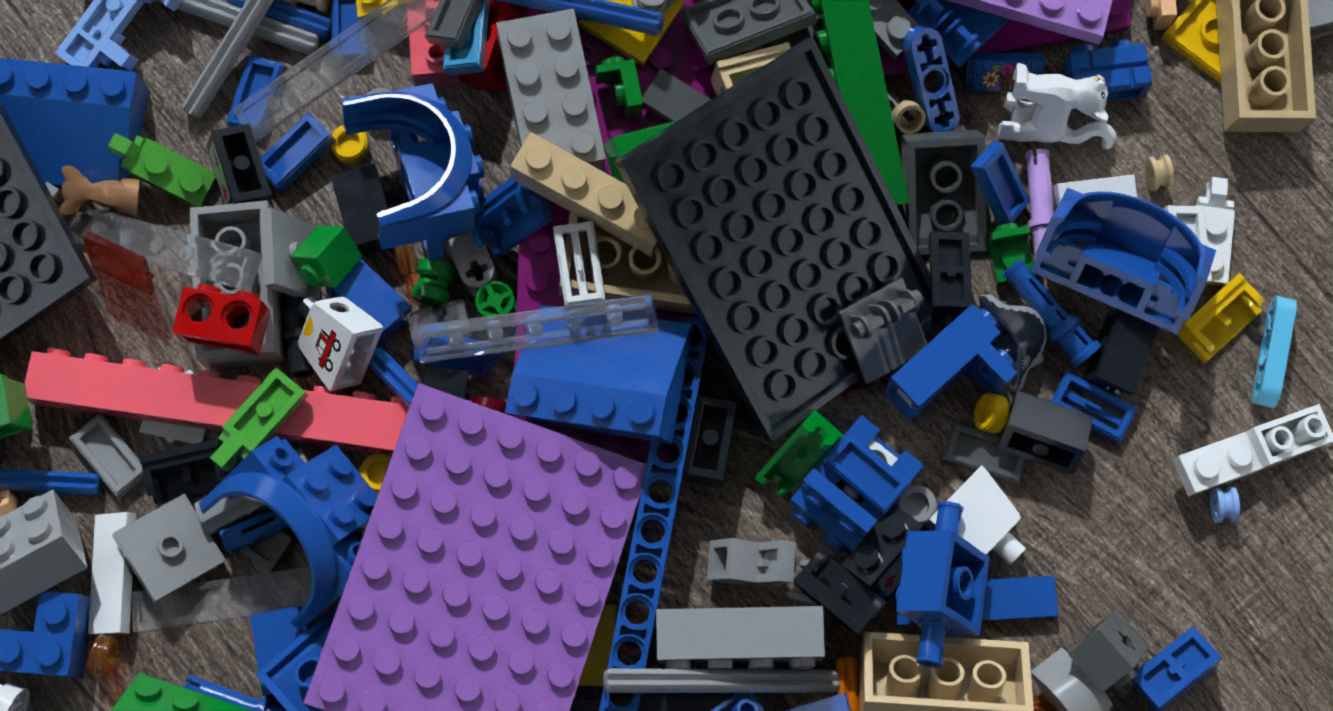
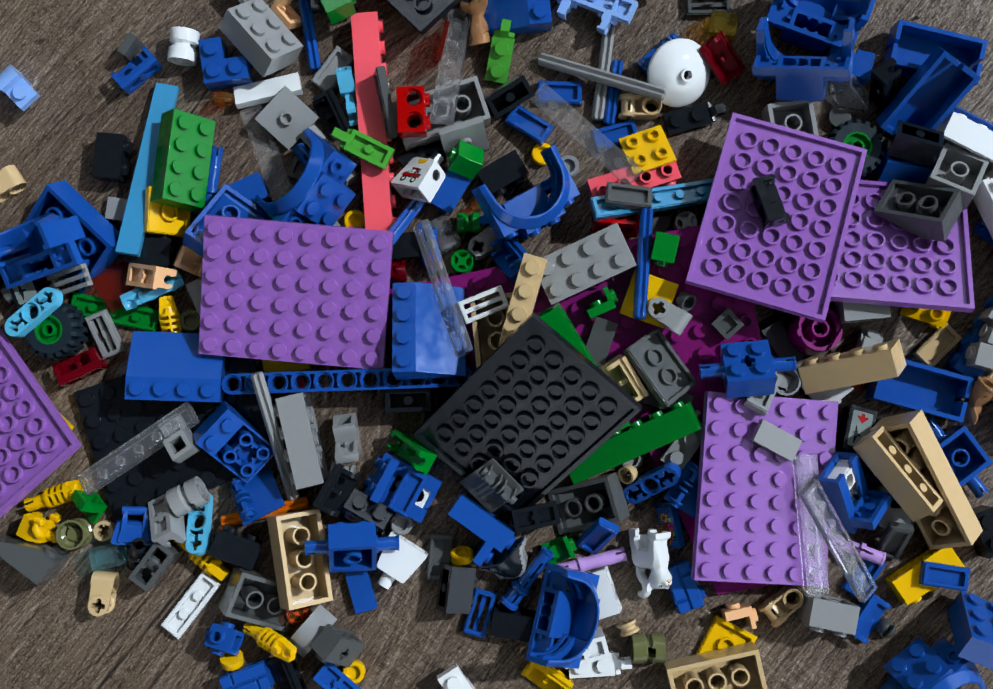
camera: 75 degrees right, 10 degrees up
none -> medium azure piece [335,65,358,126]
none -> yellow tile [342,659,366,684]
none -> dark grey tile [373,66,398,139]
none -> olive wheel [630,632,666,664]

